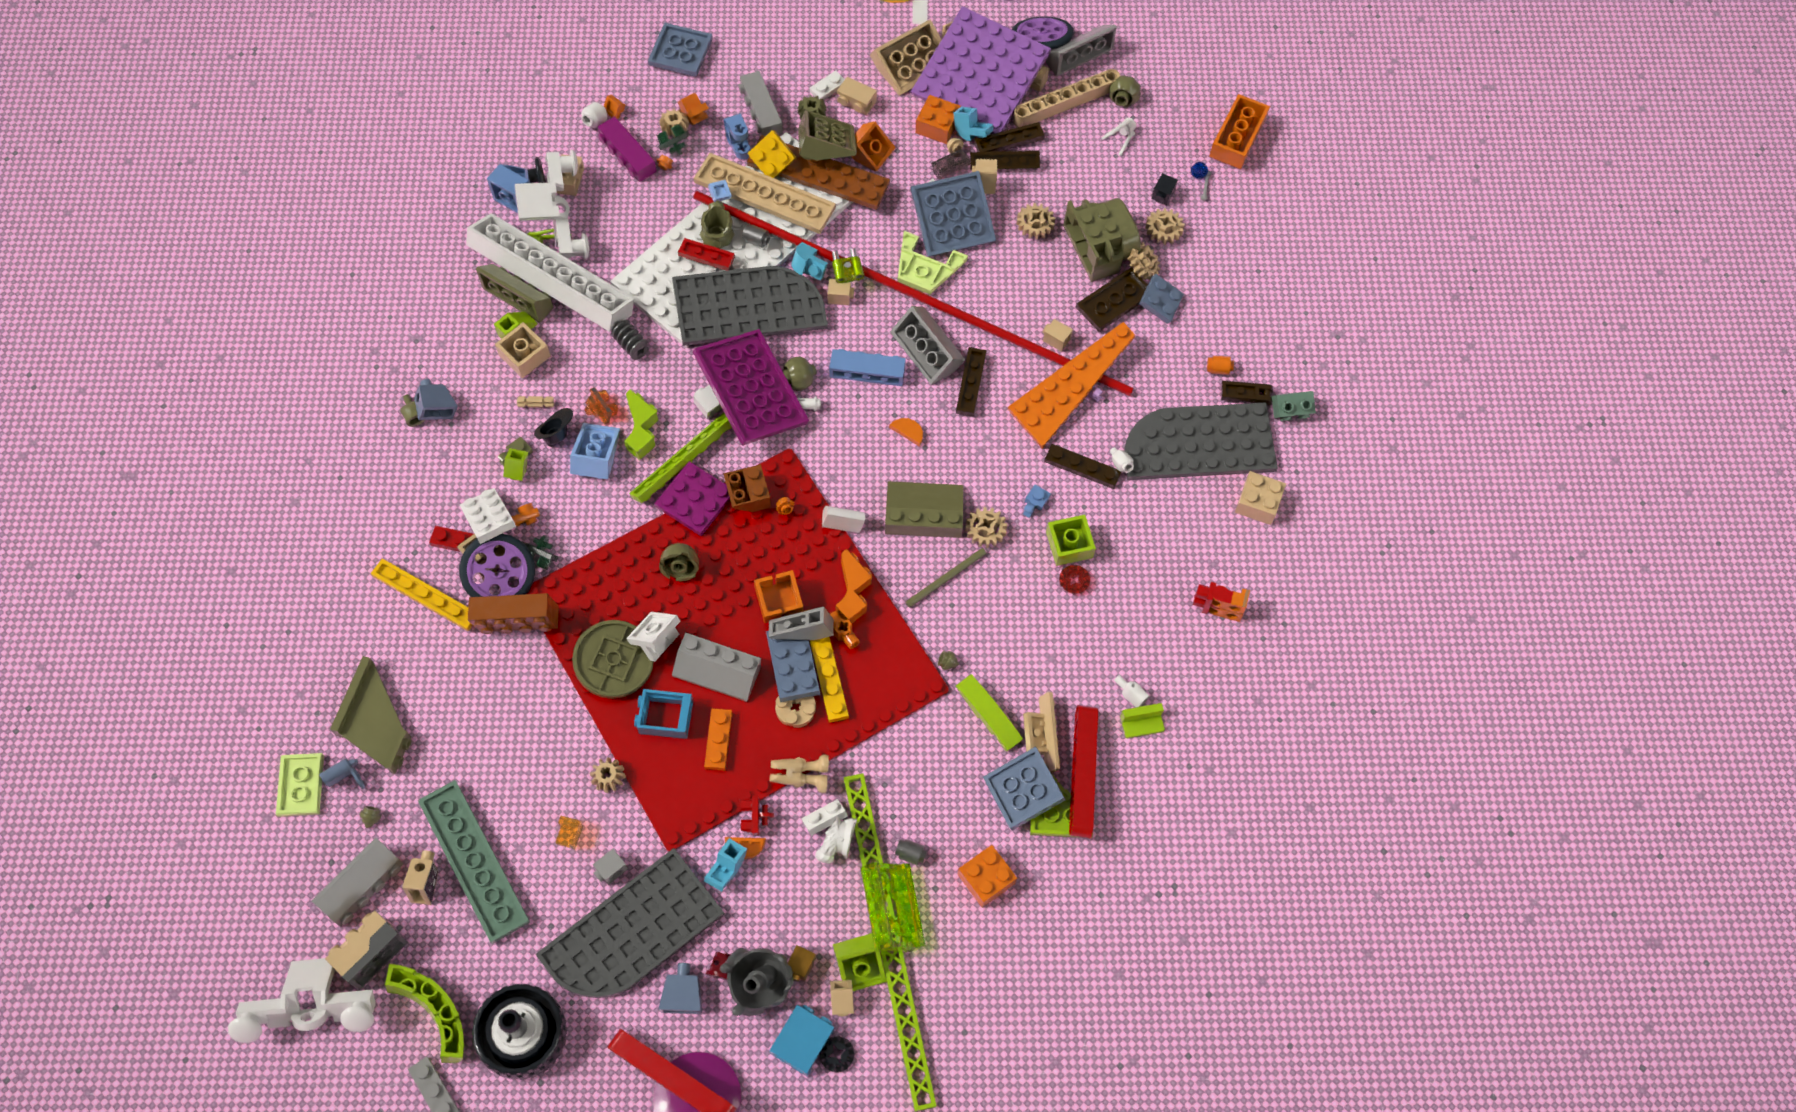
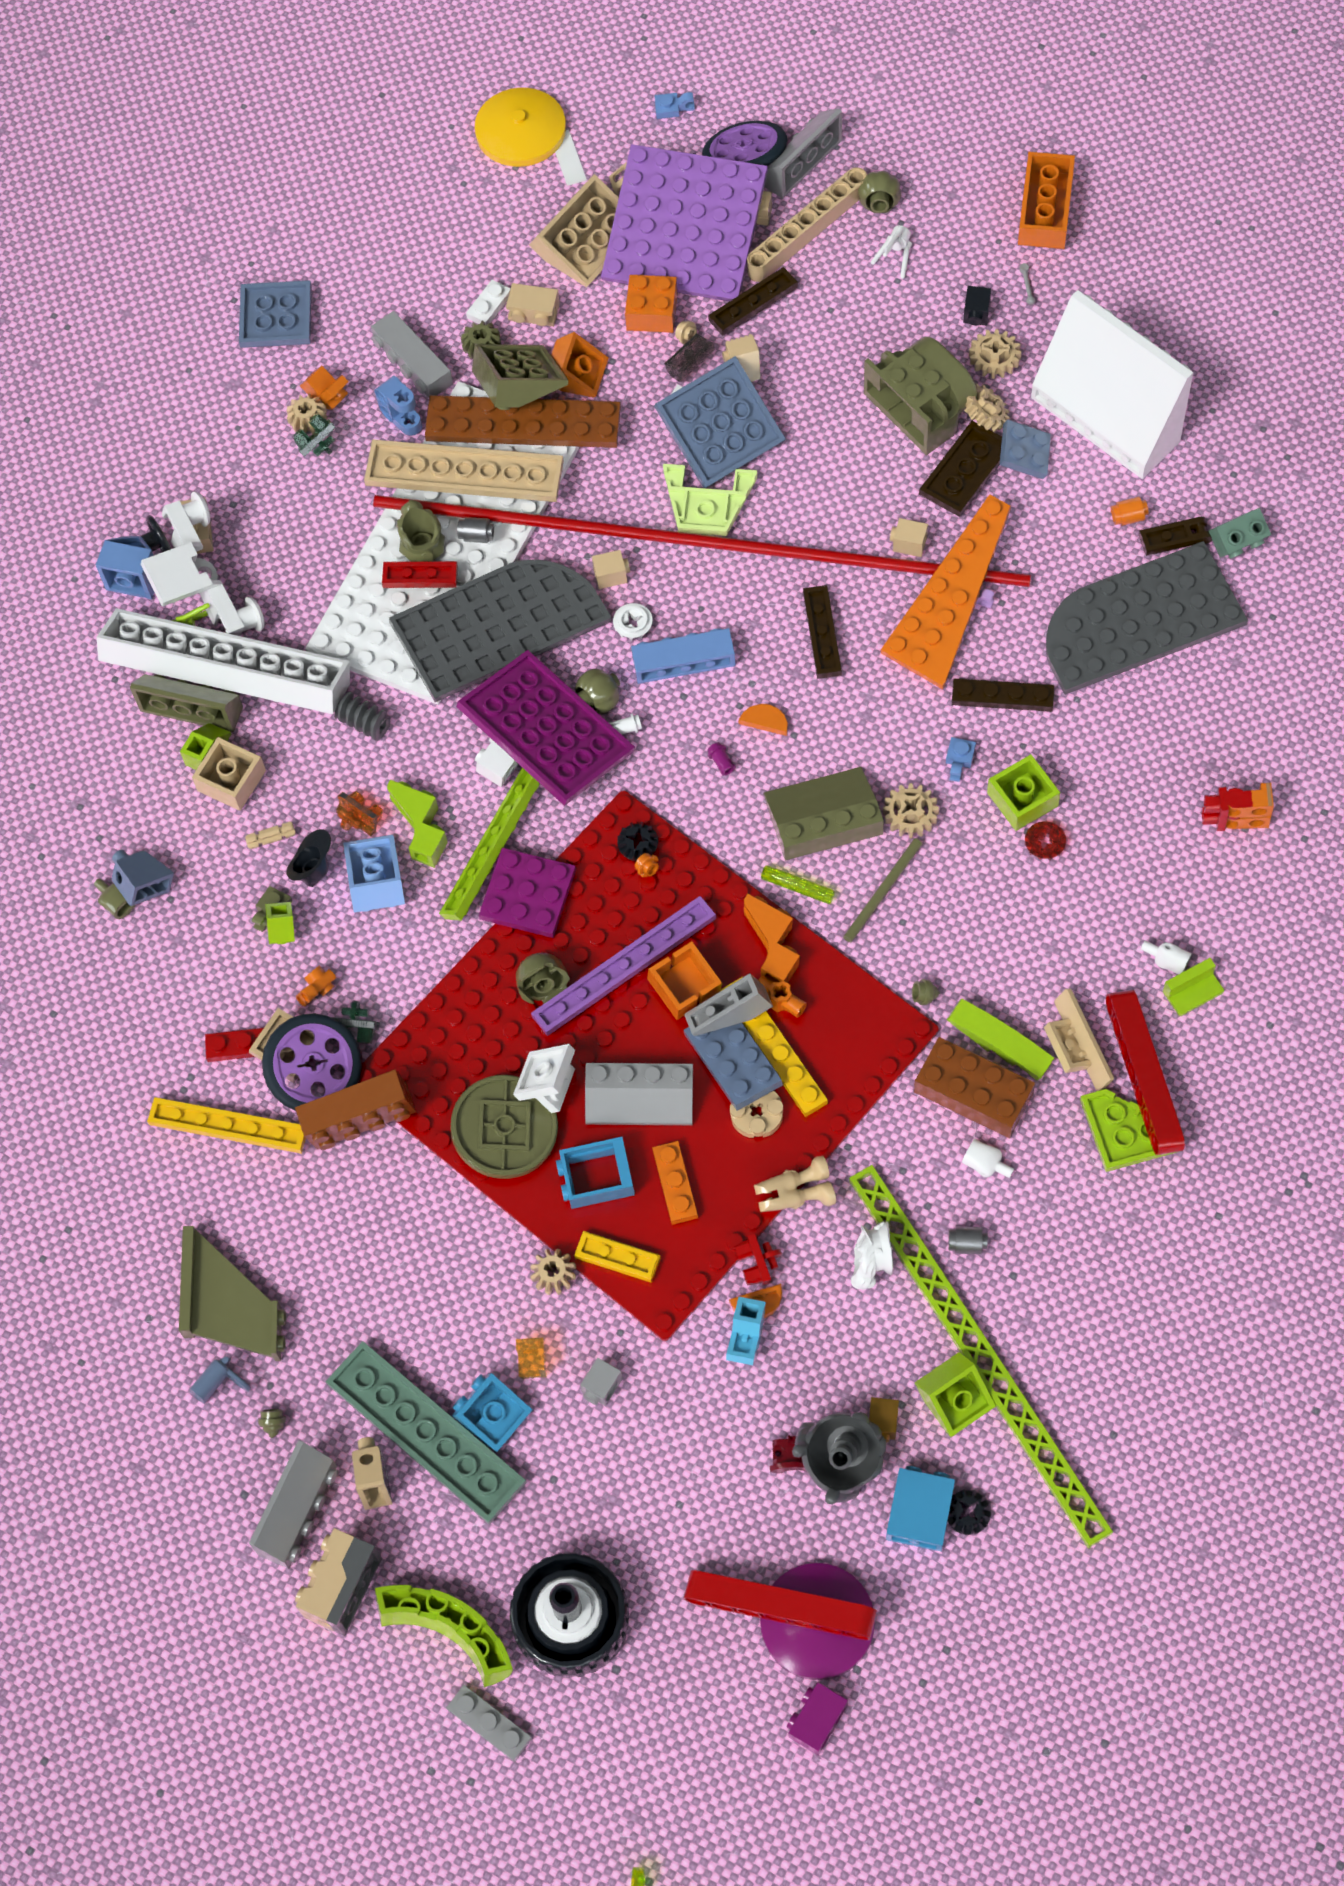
camera: 10 degrees left, 0 degrees up
white piece [228,958,376,1043] -> none
yellowish green tile [276,753,324,817] -> none
white plate [460,488,516,544] -> none
dark grey plate [535,848,725,998] -> none
white head [581,102,607,128] -> none
magenta brick [598,116,657,182] -> none
orange tile [604,94,626,119] -> none
orange plate [656,155,673,170] -> none
sand blue torso [659,963,702,1015] -> none
light blue plate [708,180,732,202] -> none
dark orange slope [723,464,771,512] -> none
yellow plate [747,130,797,178] -> none
medium azure brick [791,242,828,280] -> none
white plate [801,799,848,836] -> none
white brick [822,506,865,533] -> none
tan brick [830,980,854,1016] -> none
clear neon green piece [832,248,864,283] -> none
clear neon green fence [861,862,926,952] -> none
light grey slope [890,306,966,385] -> none
medium azure brick [954,106,993,141] -> none
orange brick [957,845,1017,908] -> none
dark brown plate [970,150,1040,170] -> none
sand blue plate [983,746,1066,830] -> none
tan gear [1016,203,1055,240] -> none
white plant [1110,448,1134,473] -> none
clear blue plate [1190,162,1208,179] -> none
tan brick [1234,471,1286,525] -> none
none -> dark azure plate [452,1373,532,1452]
none -> medium lavender plate [531,896,716,1036]
none -> yellow tile [574,1231,661,1283]
none -> white gear [613,603,653,641]
none -> black gear [617,822,658,861]
none -> magenta pin [707,742,736,776]
none -> clear neon green axle [761,865,835,904]
none -> dark orange brick [914,1037,1035,1139]
none -> white piece [962,1138,1014,1178]
none -> white slope [1031,290,1193,479]

